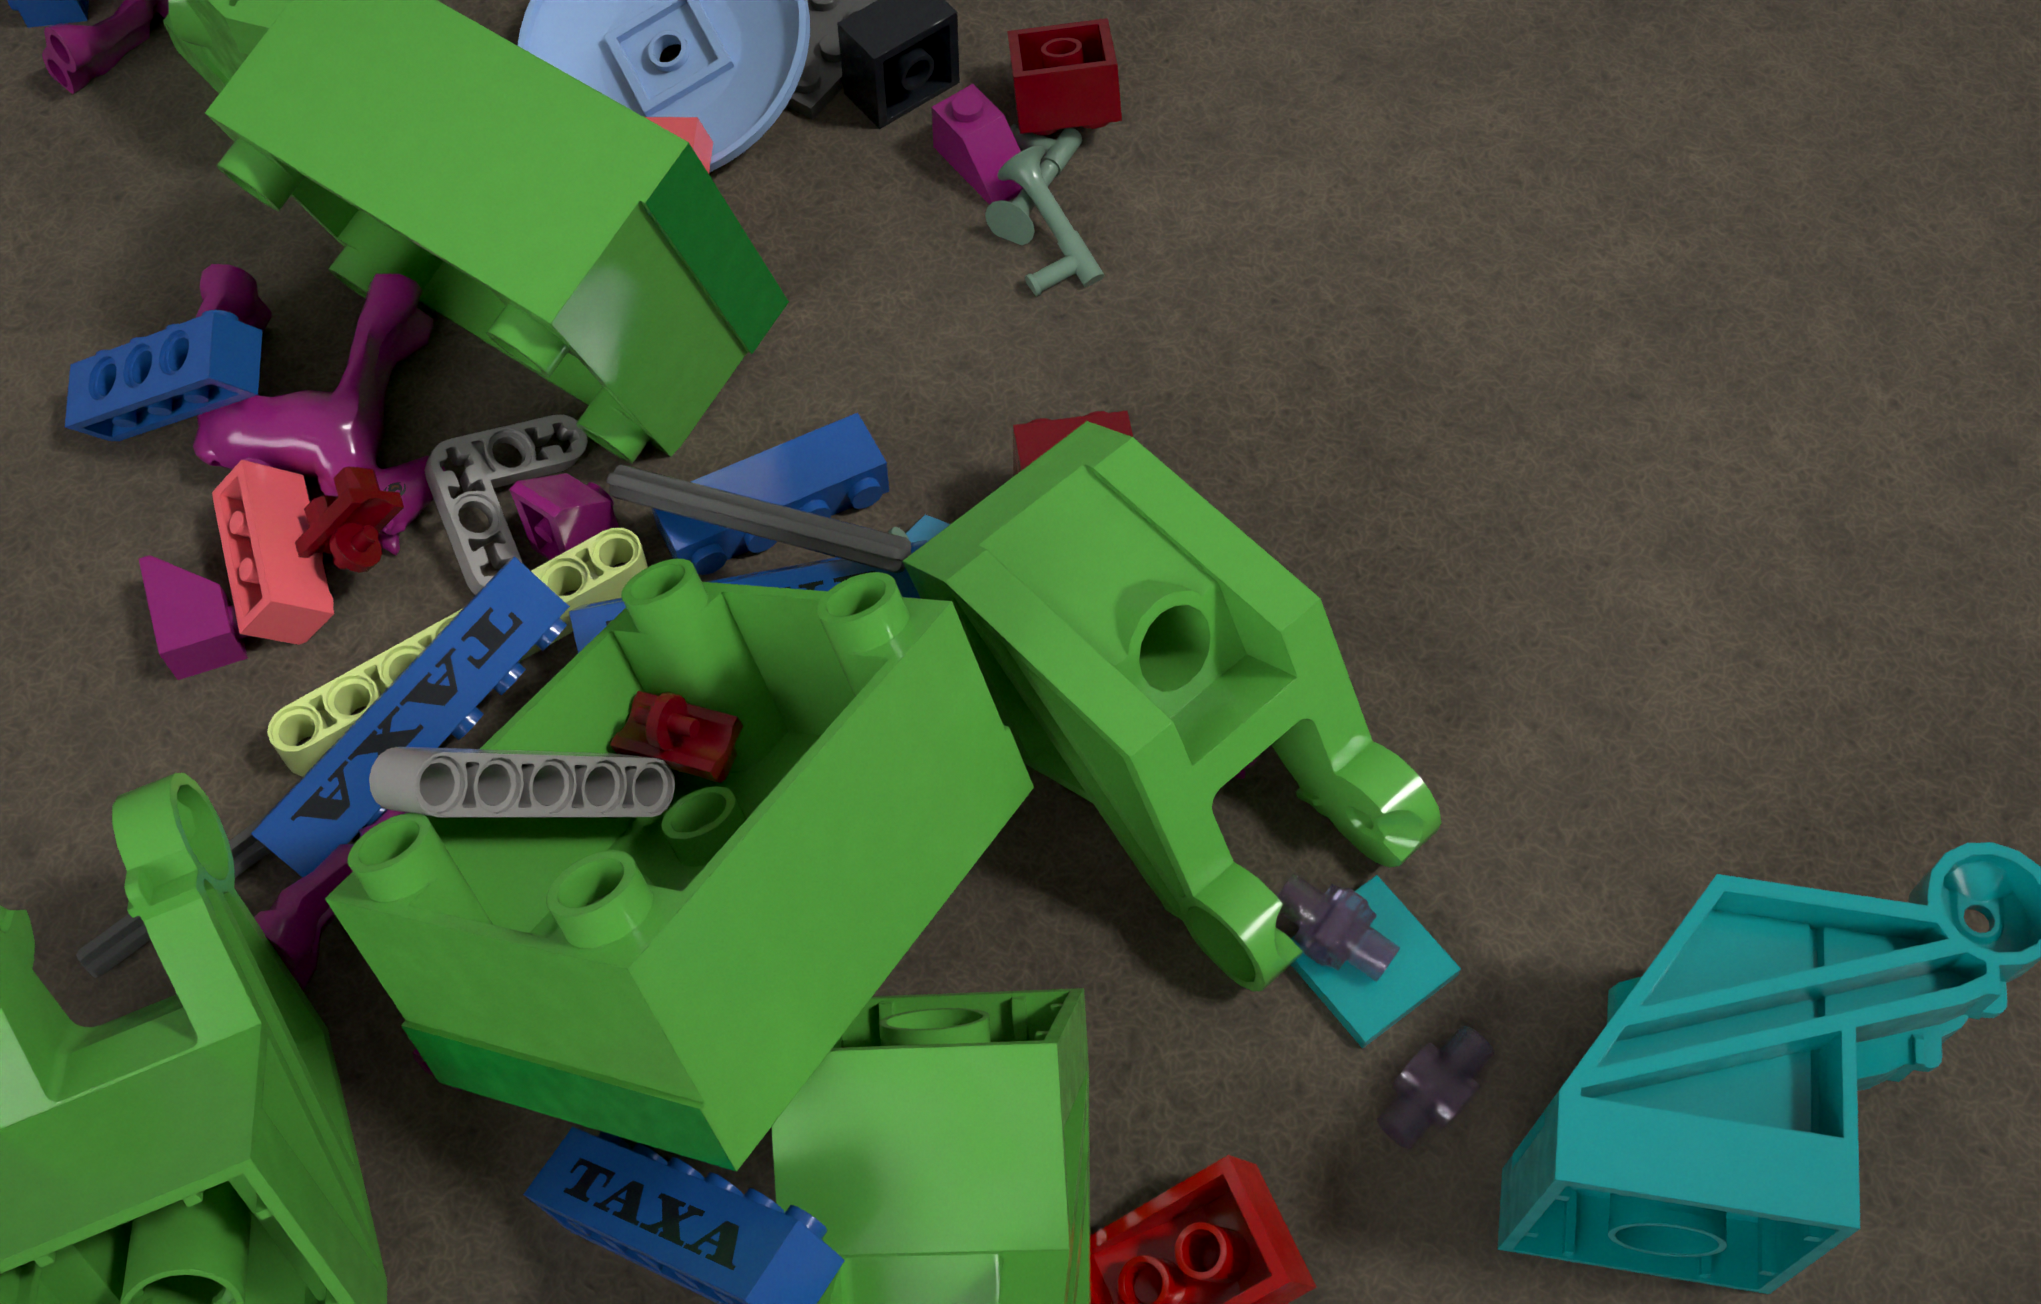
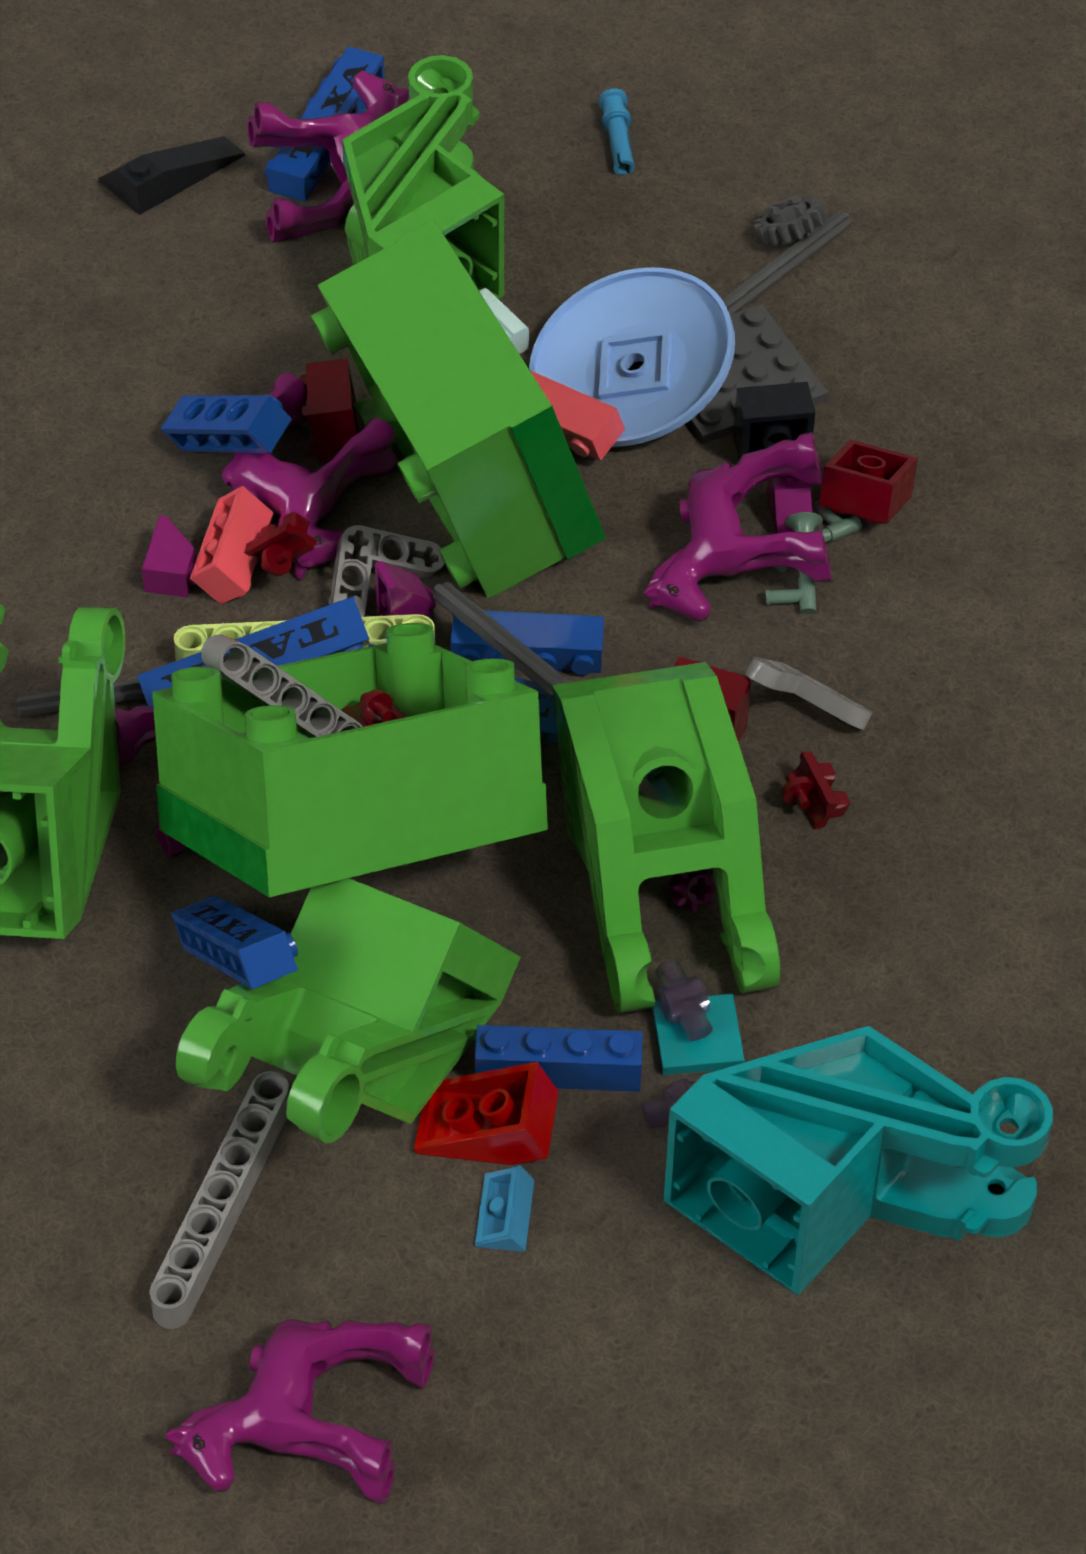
camera: 30 degrees right, 10 degrees down
none -> dark red container [300,358,360,463]
none -> blue brick [475,1025,643,1092]
none -> magenta animal [643,432,832,622]
none -> light grey beam [744,656,873,730]
none -> dark red hips [781,751,850,830]

